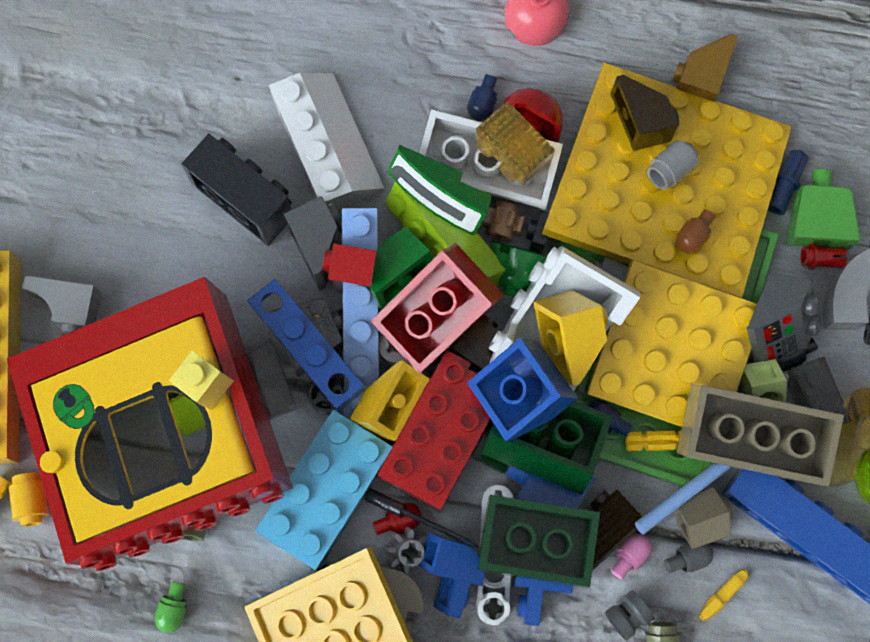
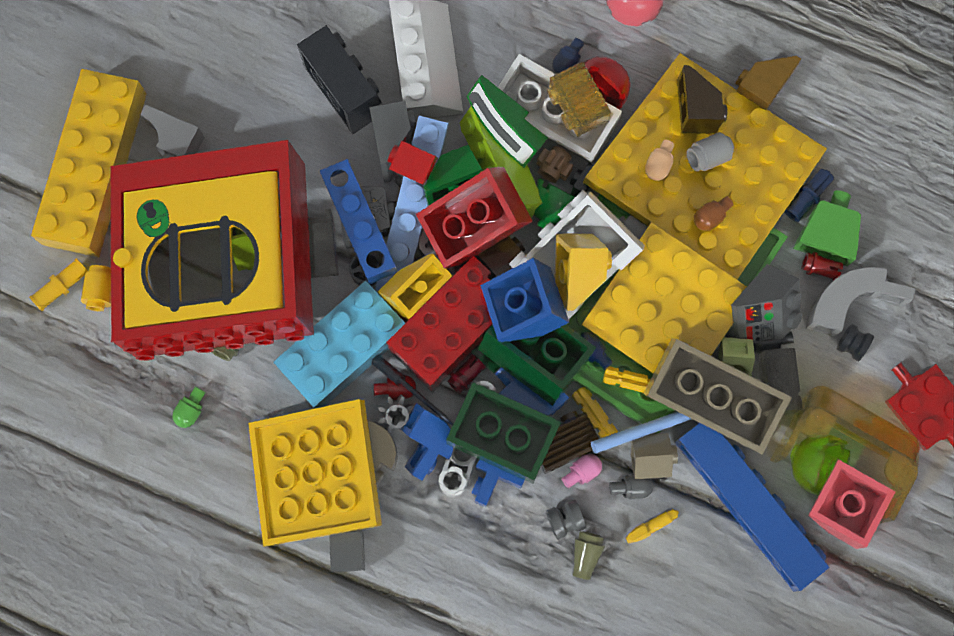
camera: 20 degrees right, 0 degrees up
light yellow brick [169,351,234,411] -> none
none -> dark red pin [447,355,486,394]
none -> yellow axle [572,387,618,438]
none -> light nougat cylinder [645,140,674,181]

